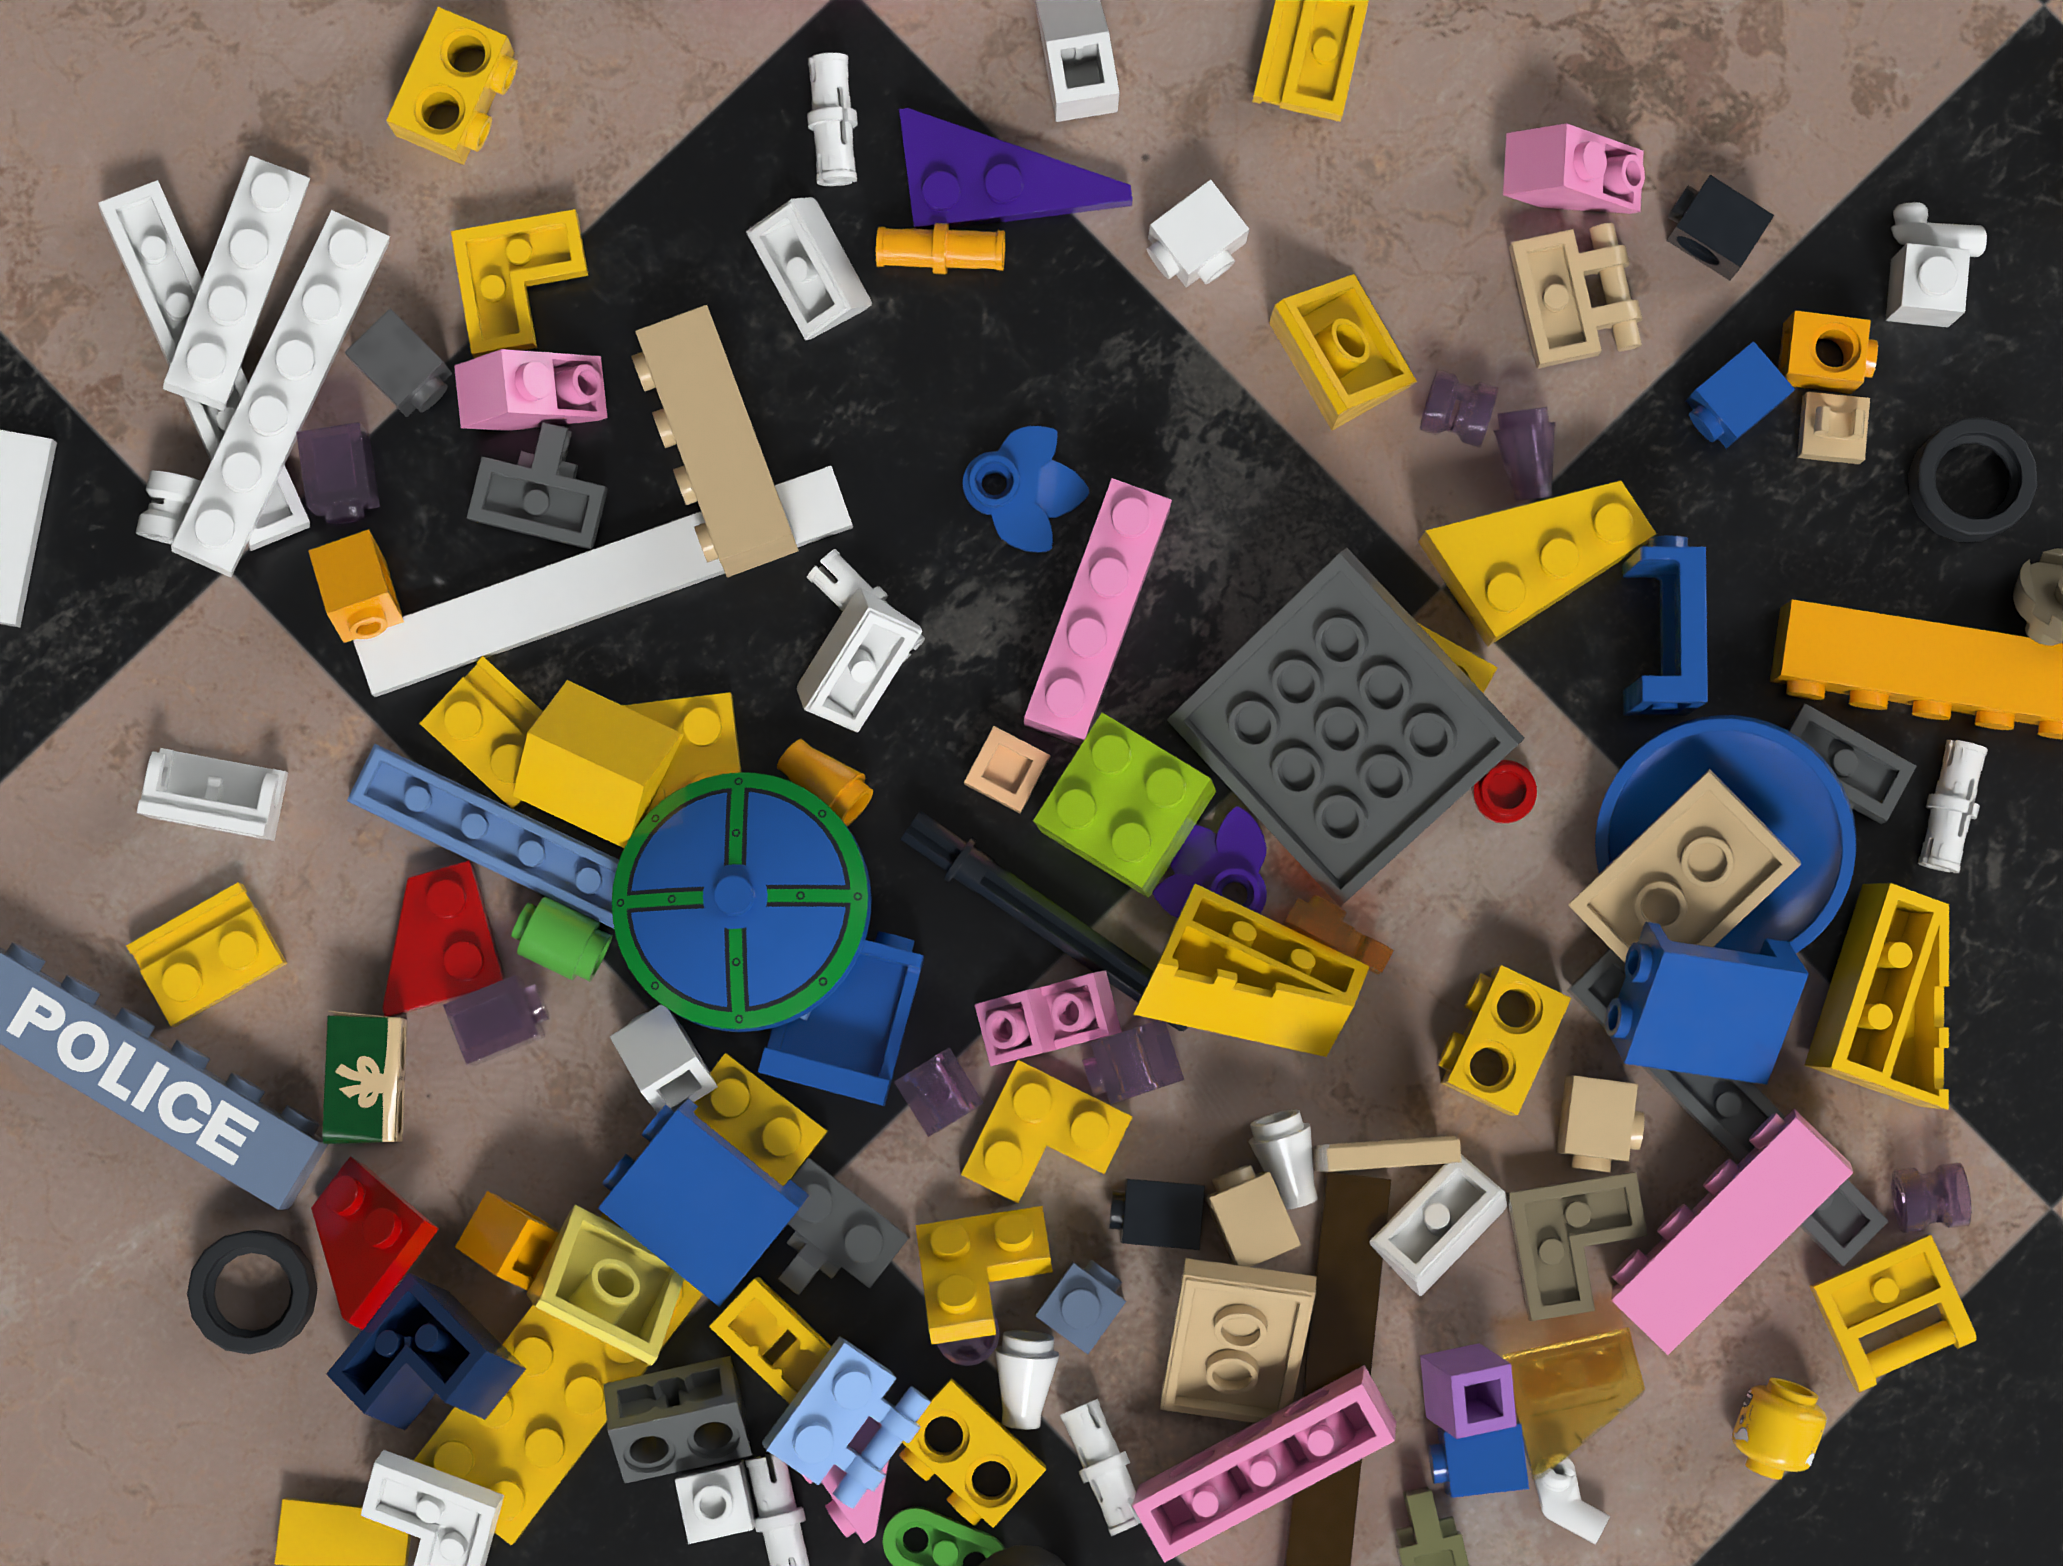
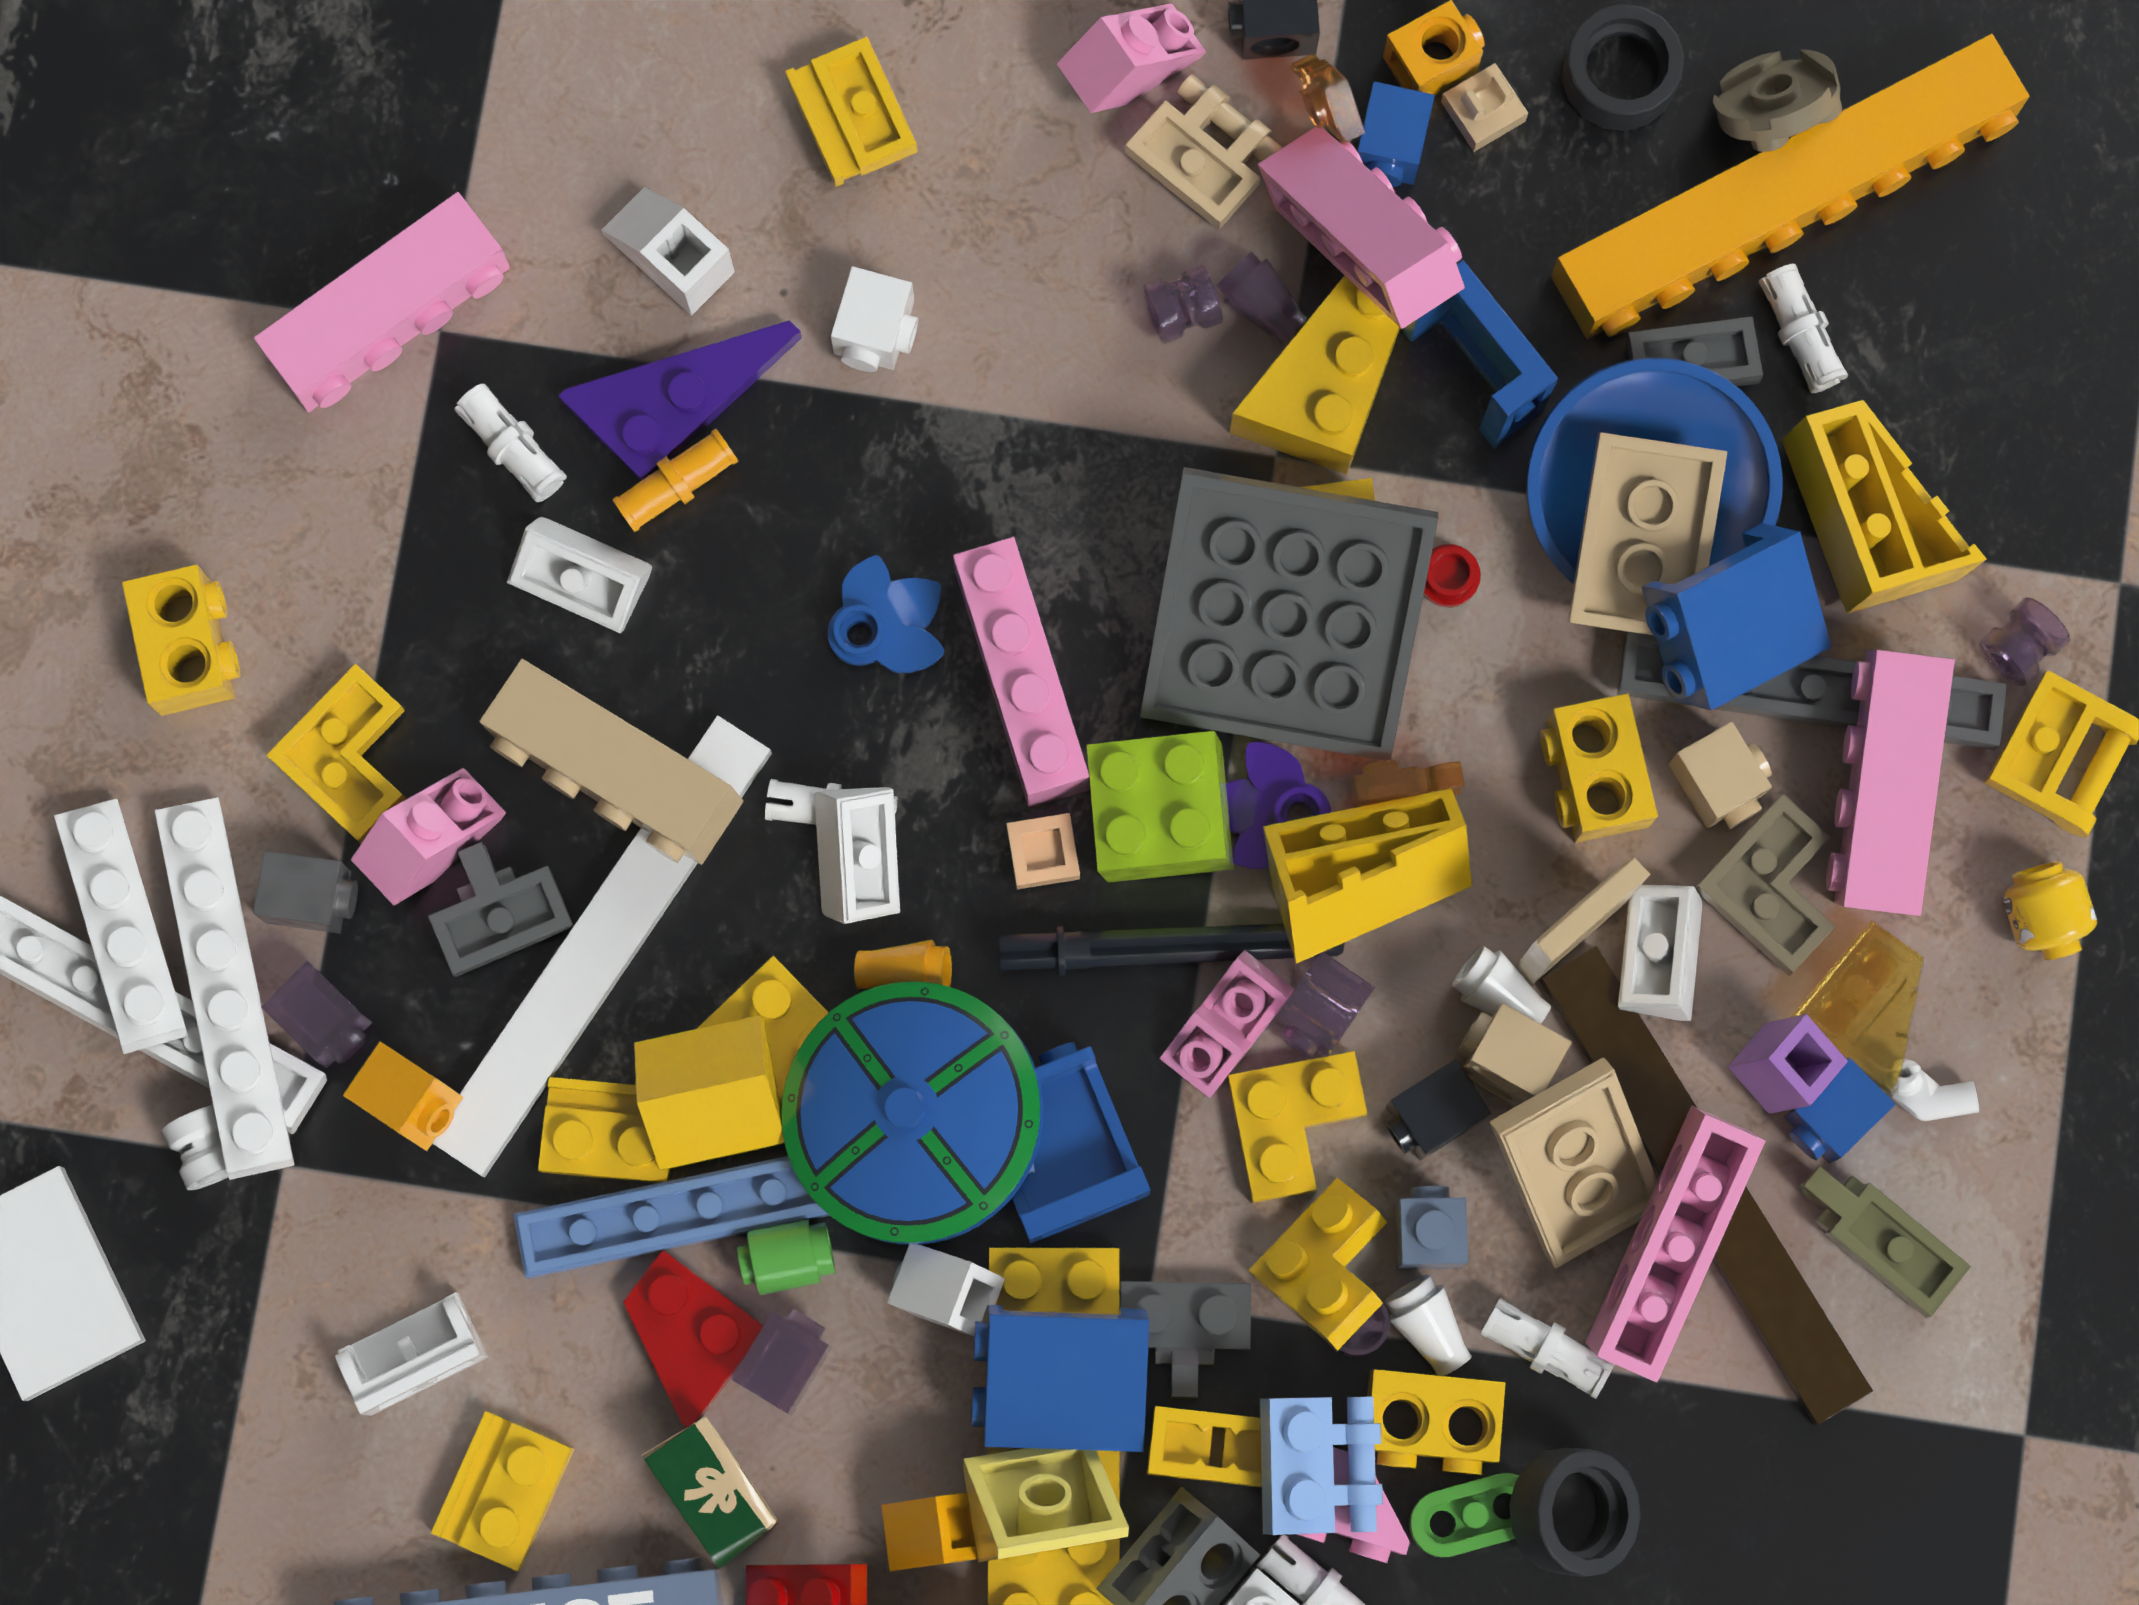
camera: 35 degrees left, 5 degrees down
clear purple brick [894,1048,984,1137] -> none
yellow slope [1269,274,1417,431] -> none
none -> bright pink brick [1258,125,1465,329]
none -> clear orange plate [1290,53,1365,144]

